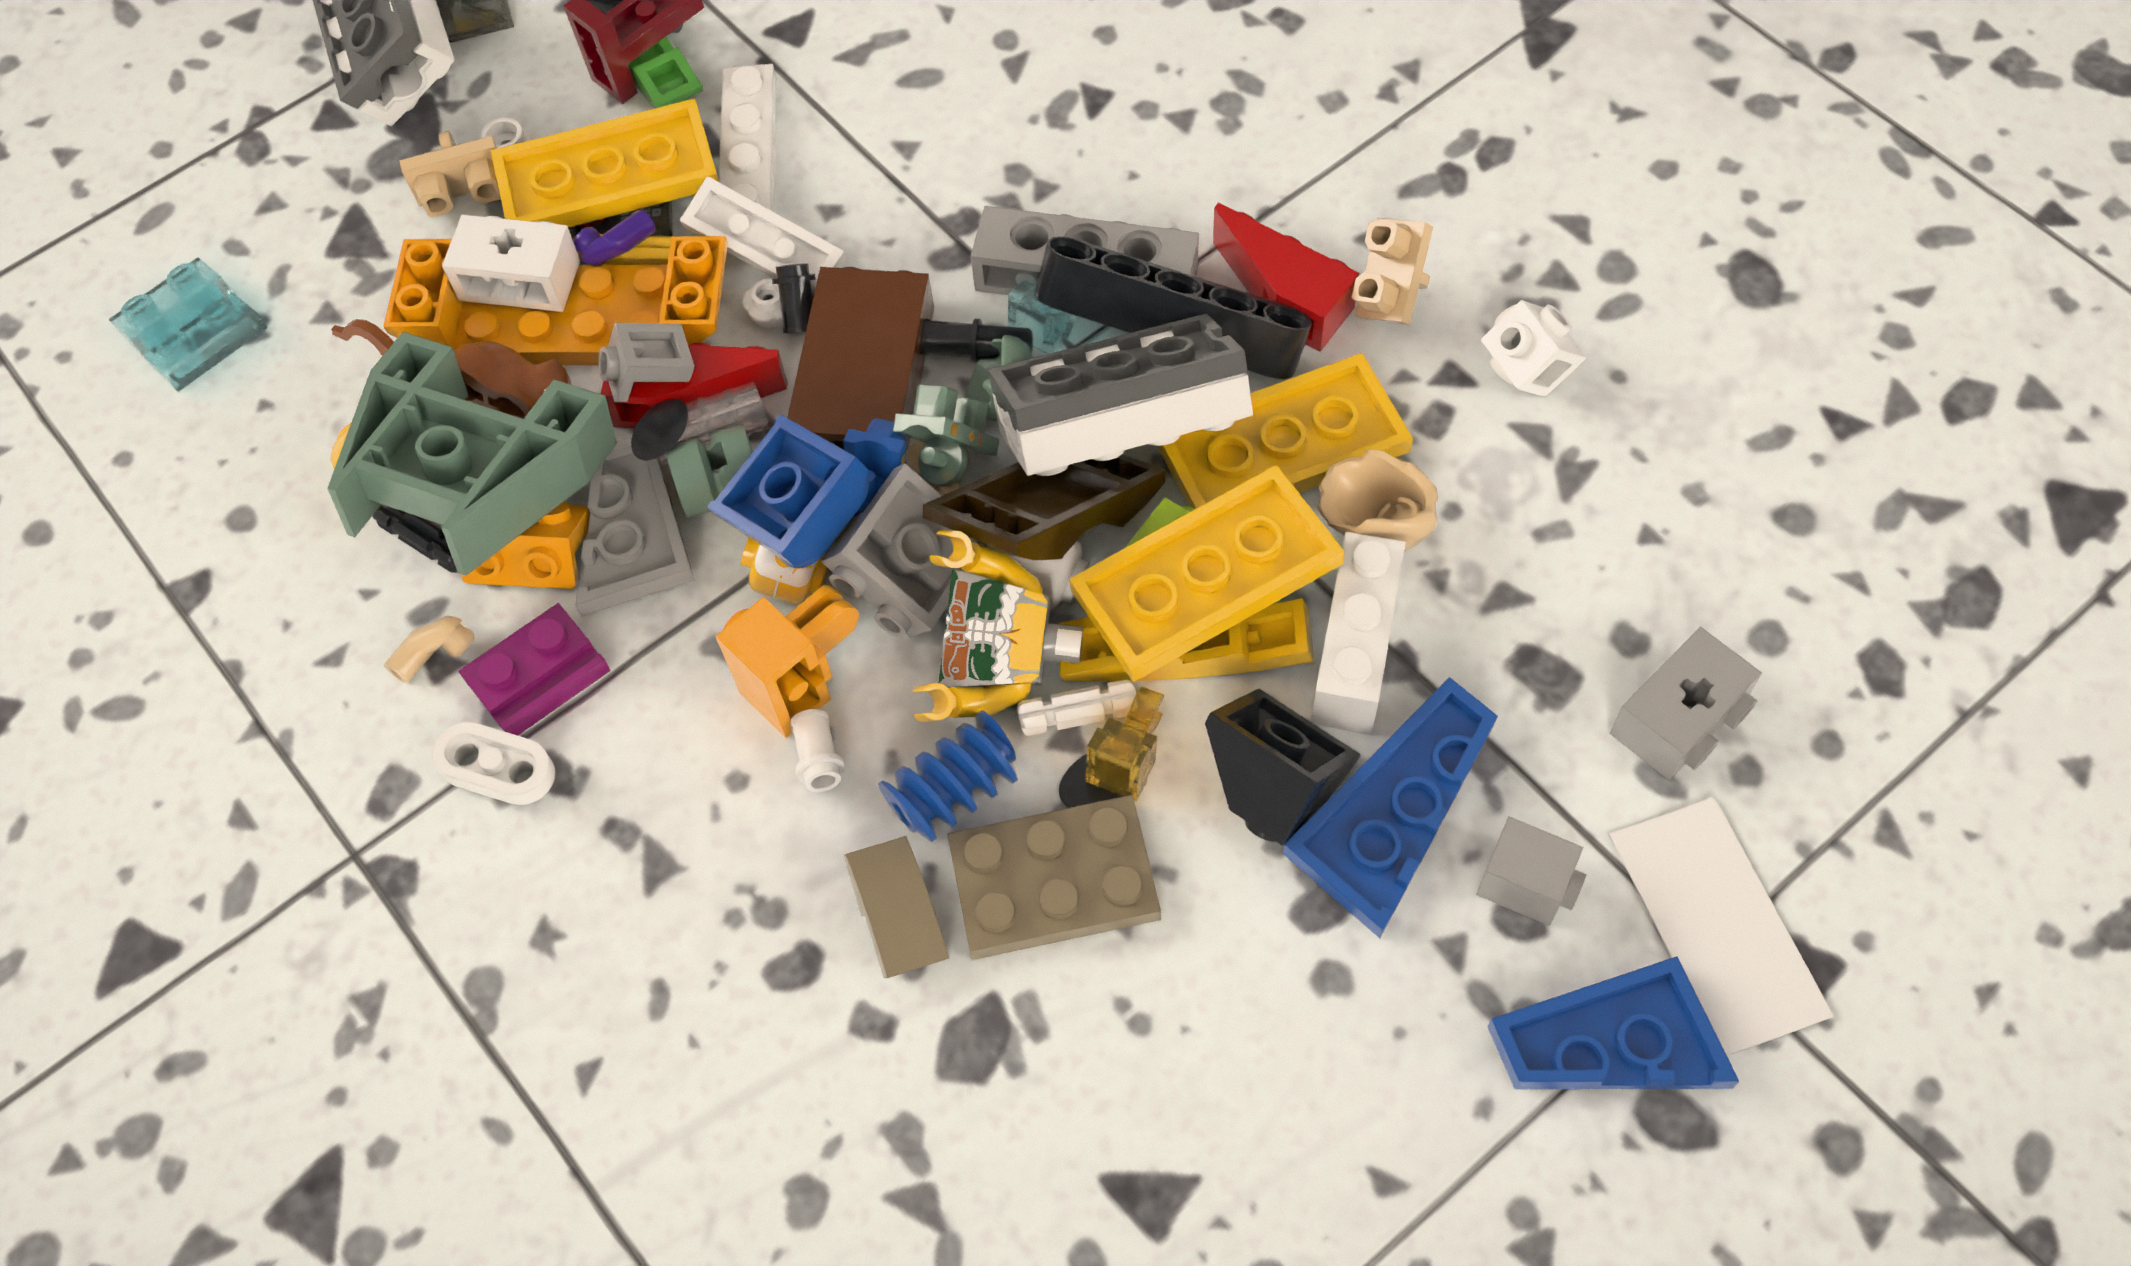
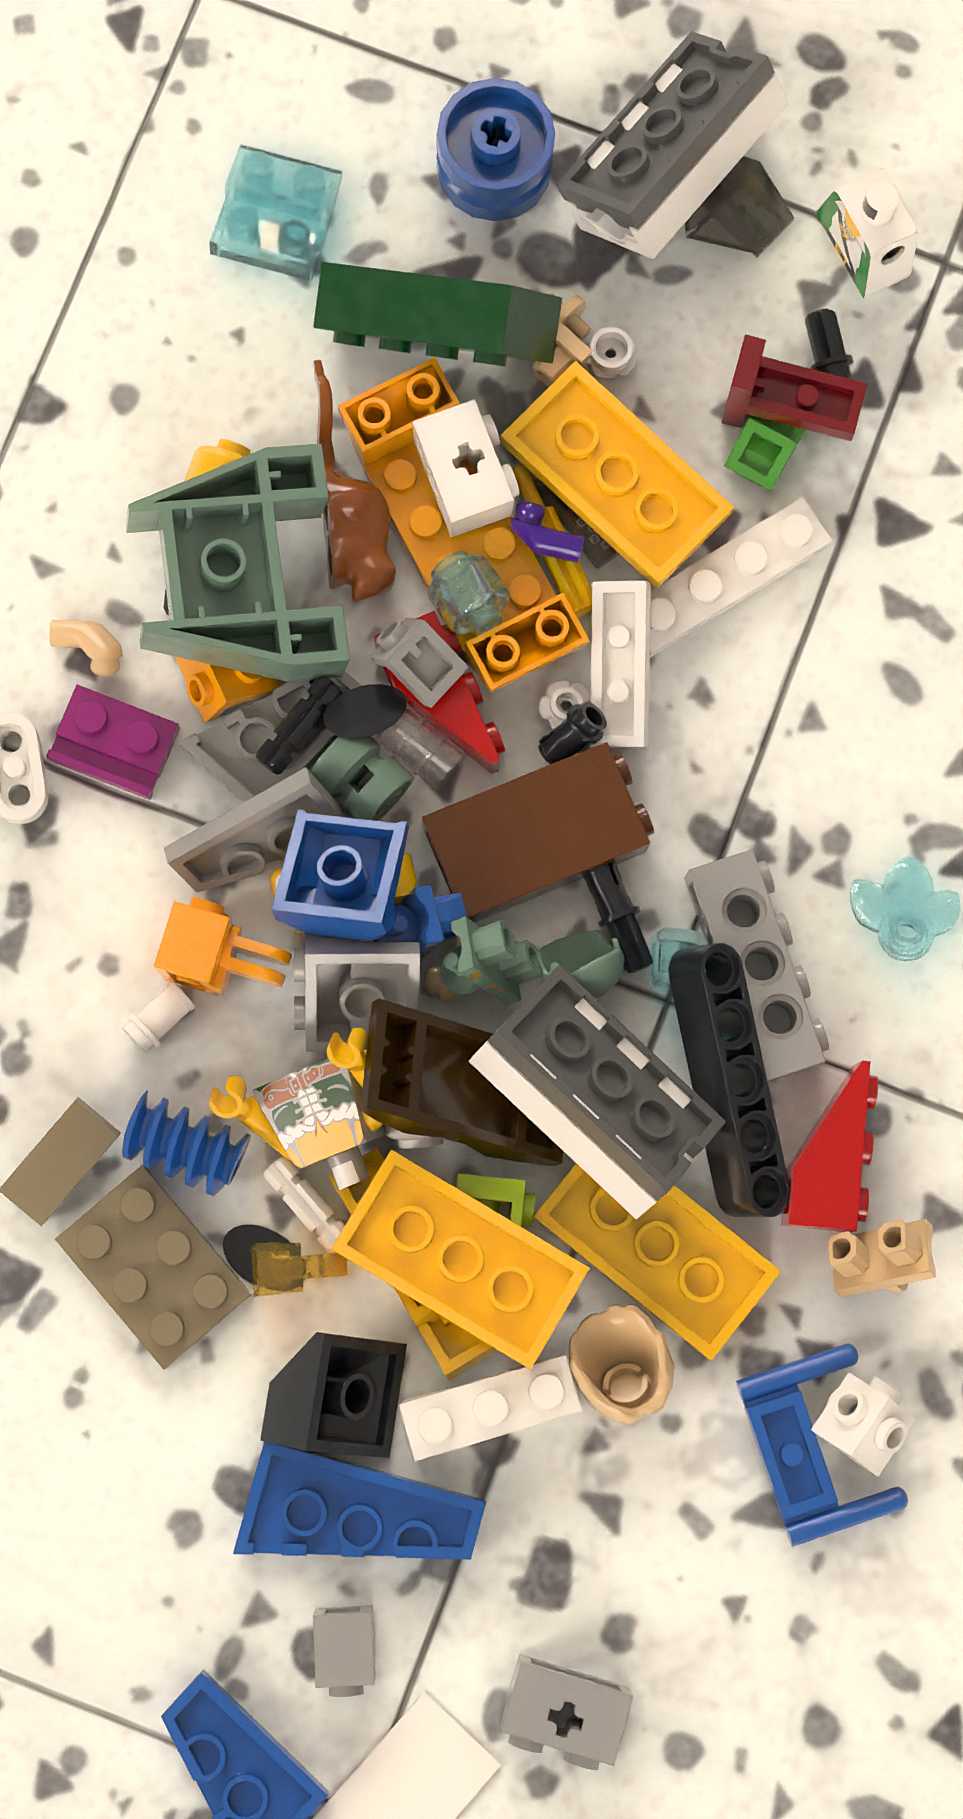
camera: 50 degrees right, 20 degrees up
none -> light grey wing [164,767,351,892]
none -> black axle [255,676,343,775]
none -> dark green wedge [313,262,562,367]
none -> clear light blue head [428,551,510,636]
none -> blue wheel [436,78,555,221]
none -> blue plate [736,1343,908,1547]
none -> clear light blue plate [850,856,960,961]

